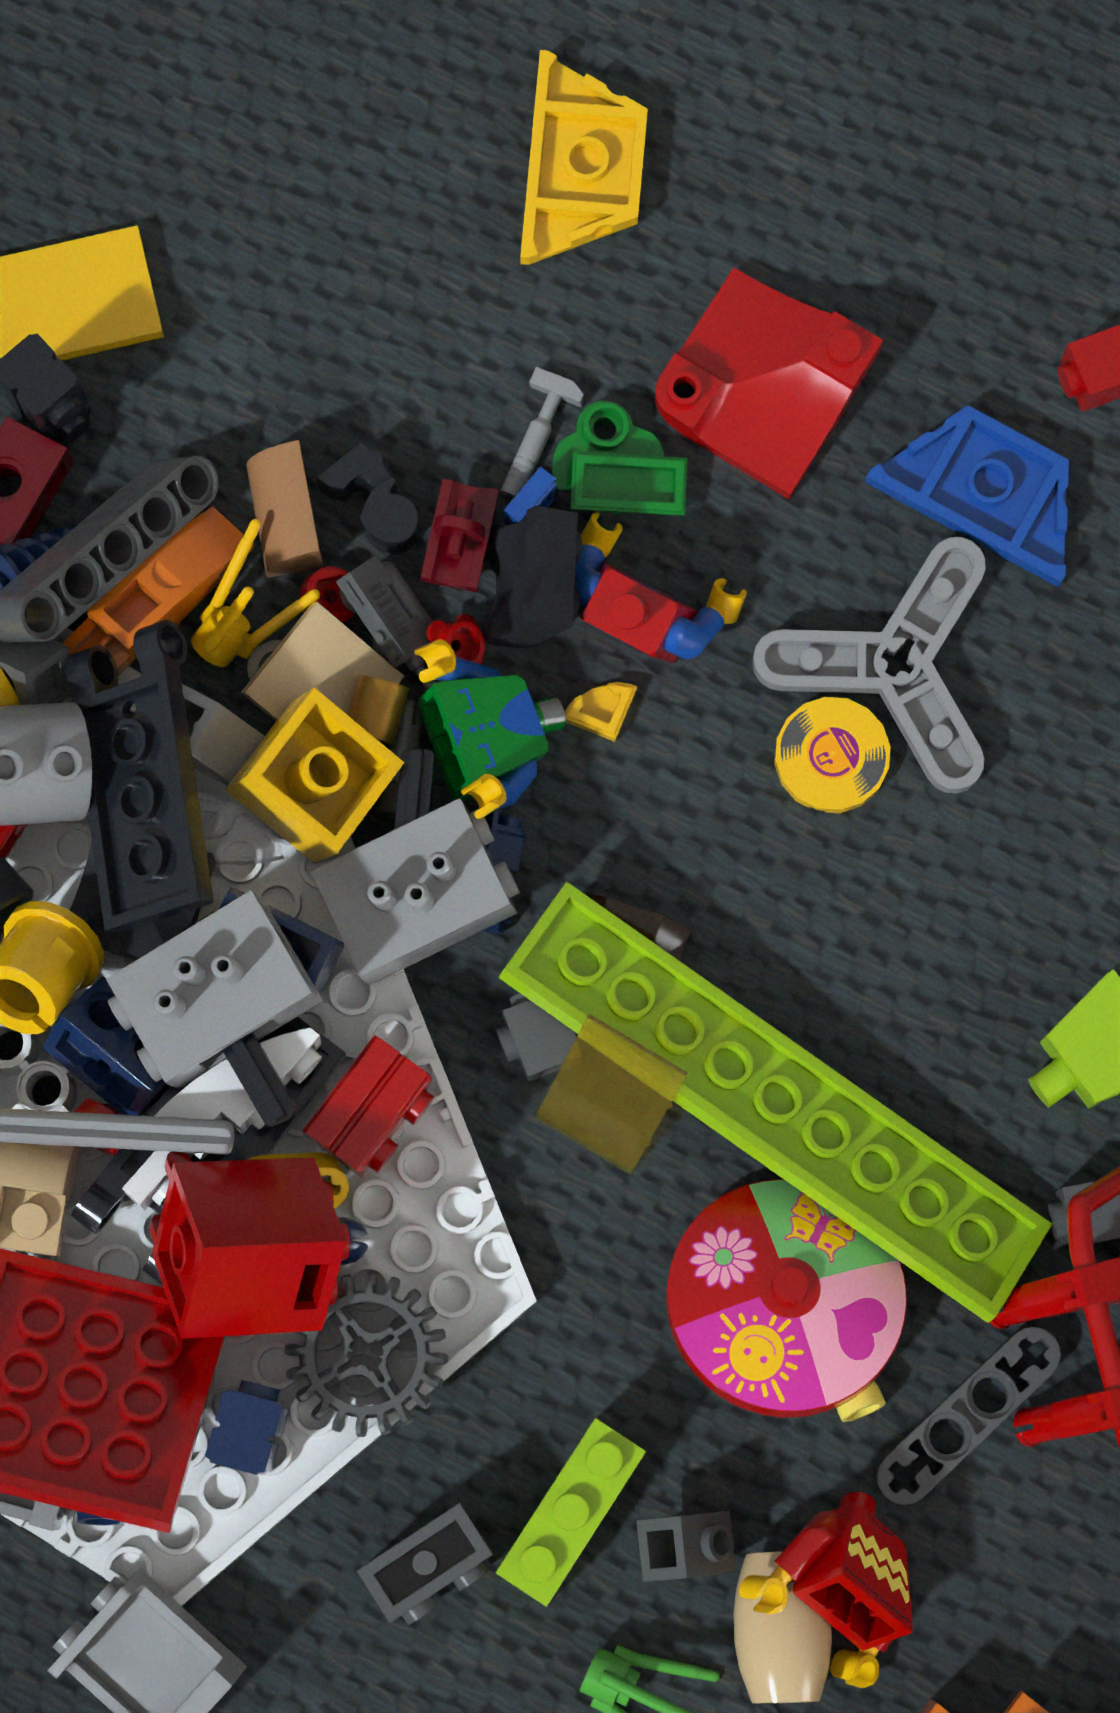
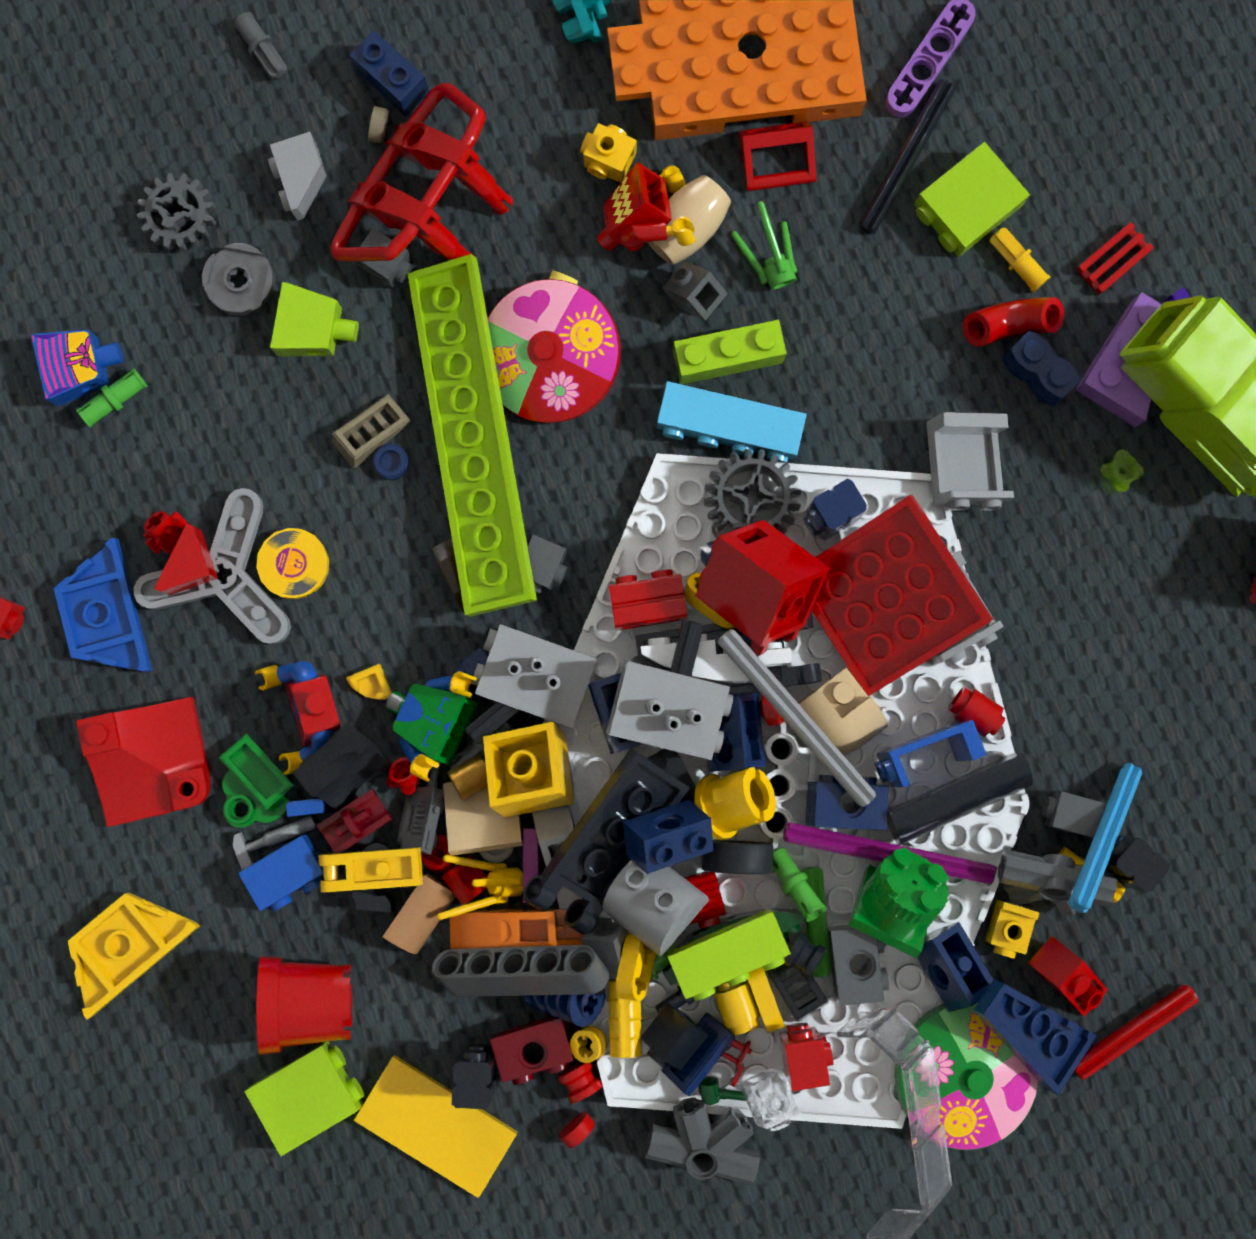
camera: 135 degrees left, 5 degrees up
dark grey brick [357,1503,494,1626] -> none
clear yellow window [535,1014,688,1175] -> none
dark grey beam [875,1327,1061,1505] -> none
none -> red gear [143,511,187,554]
none -> red slope [154,523,218,595]
none -> blue brick [238,834,323,913]
none -> lime brick [244,1041,364,1156]
none -> red piece [256,956,352,1055]
none -> yellow plate [318,847,423,892]
none -> dark tan slope [332,394,411,469]
none -> dark blue tile [372,443,409,480]
none -> red tile [442,855,487,905]
none -> magenta tile [523,827,540,903]
none -> yellow brick [580,123,637,183]
none -> dark blue brick [623,800,713,874]
none -> medium azure brick [657,381,807,463]

